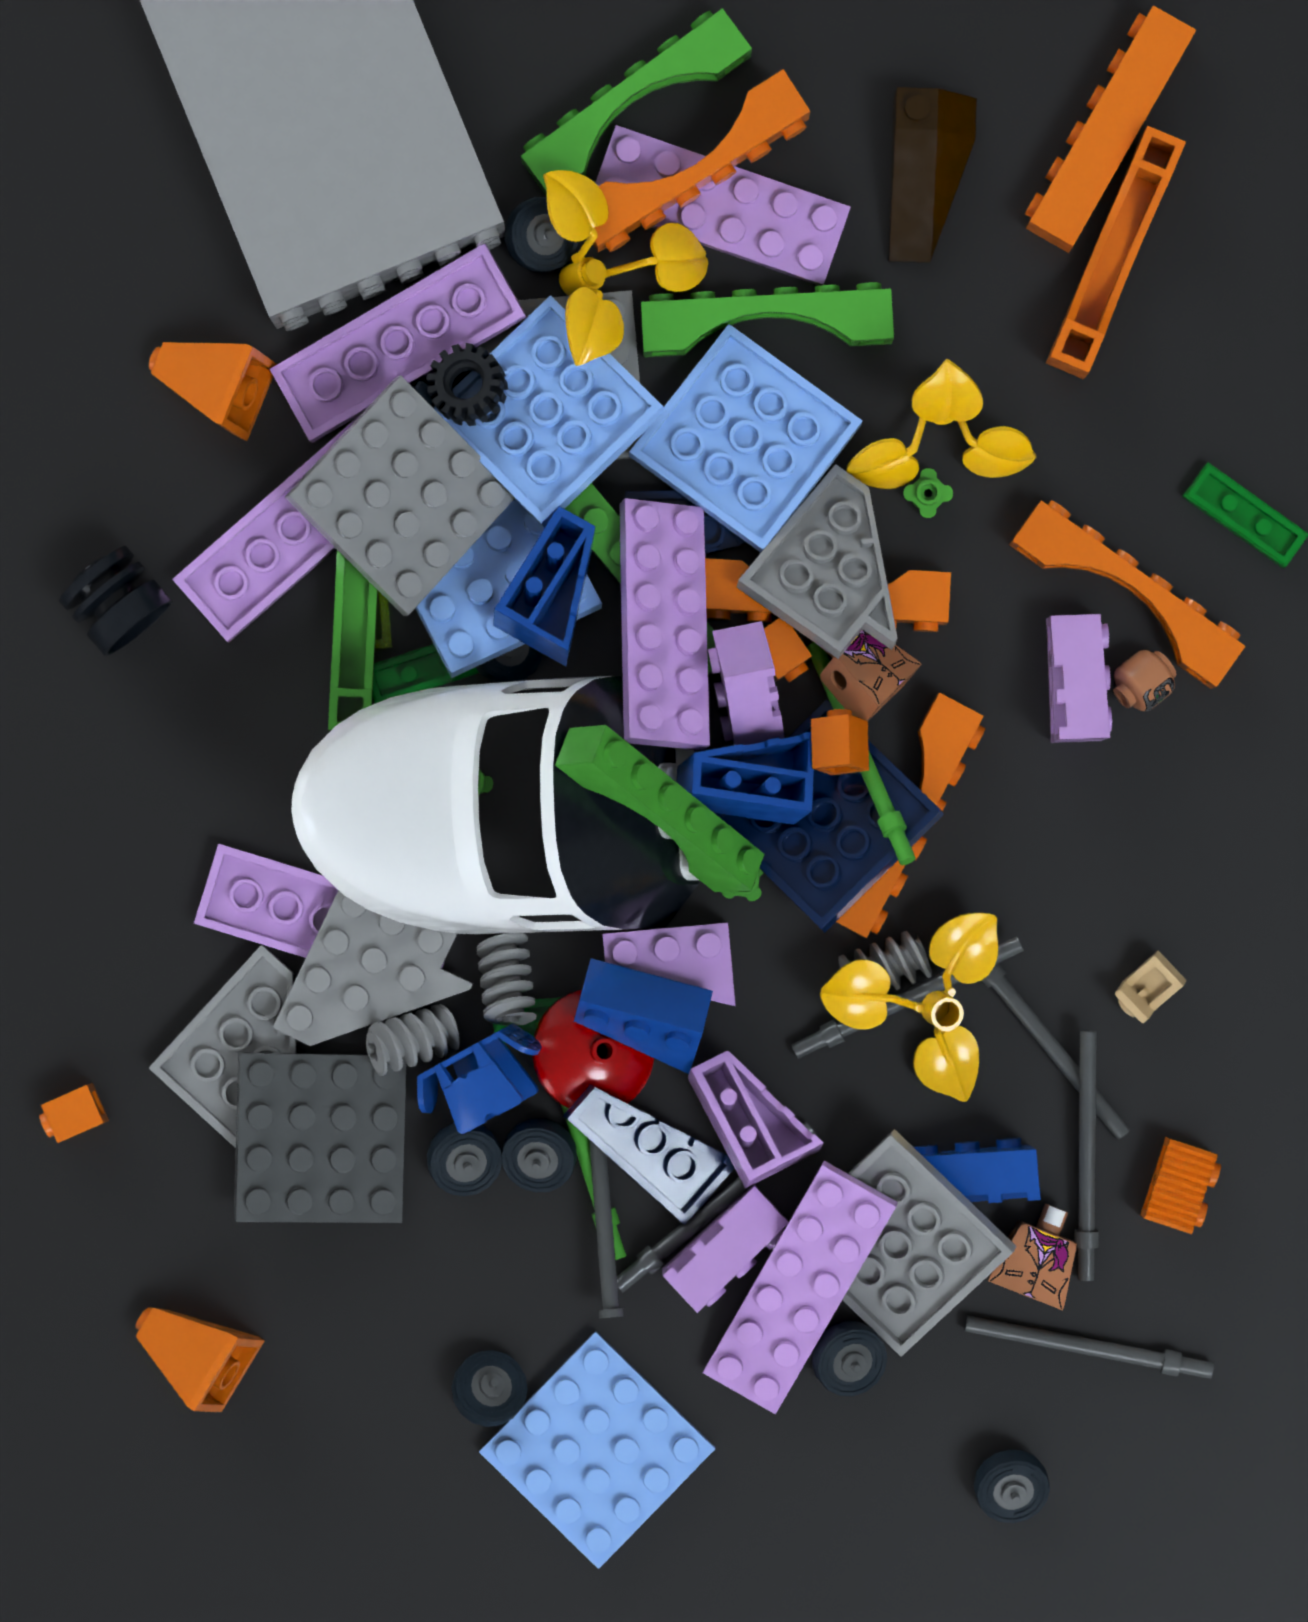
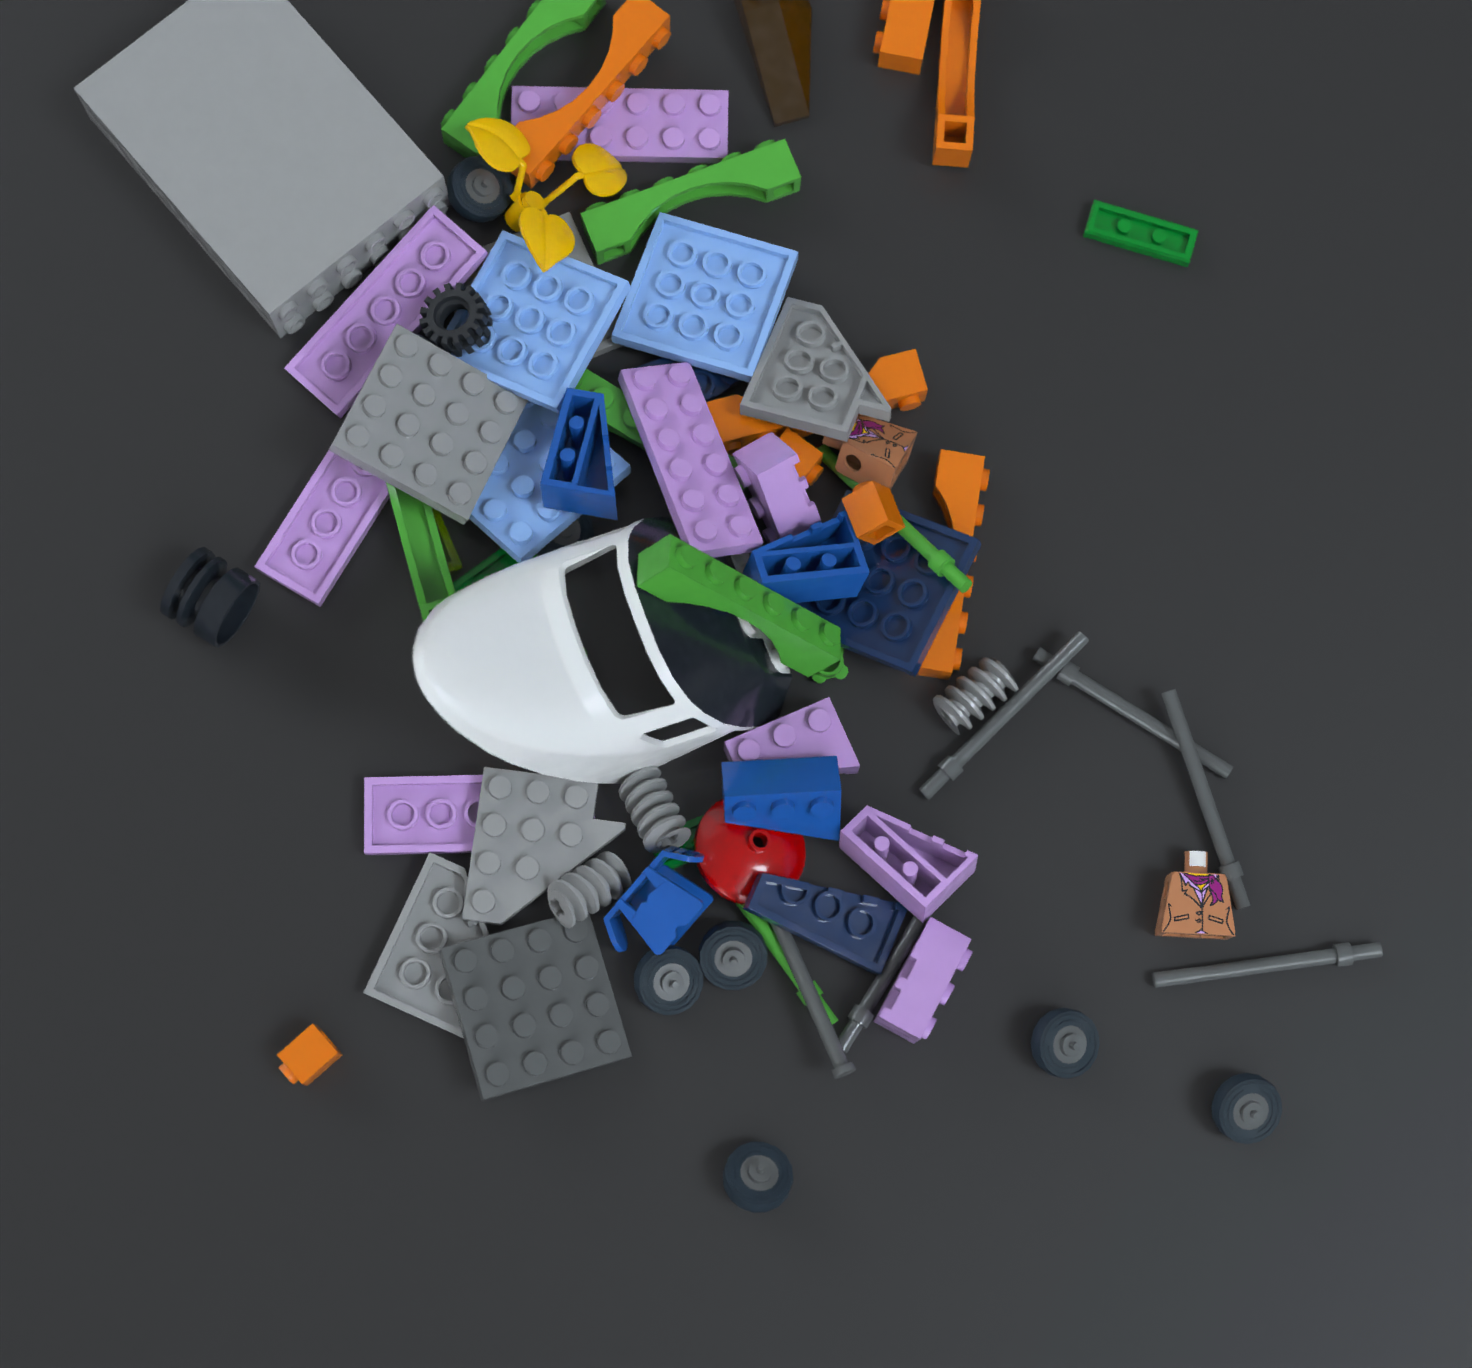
camera: 15 degrees left, 10 degrees down
orange slope [135,1307,265,1412] -> none
orange slope [149,342,277,441] -> none
light blue plate [479,1331,715,1569] -> none
lavender plate [703,1161,898,1414] -> none
yellow plant [820,912,998,1102] -> none
light grey plate [842,1129,1016,1357] -> none
yellow plant [846,359,1036,489] -> none
bright green plate [903,468,953,518] -> none
blue wedge [913,1137,1041,1203] -> none
orange arch [1008,500,1246,689] -> none
lavender wedge [1046,614,1112,743] -> none
nougat head [1113,650,1177,711] -> none
tan bracket [1115,950,1187,1023] -> none
orange brick [1140,1137,1221,1234] -> none

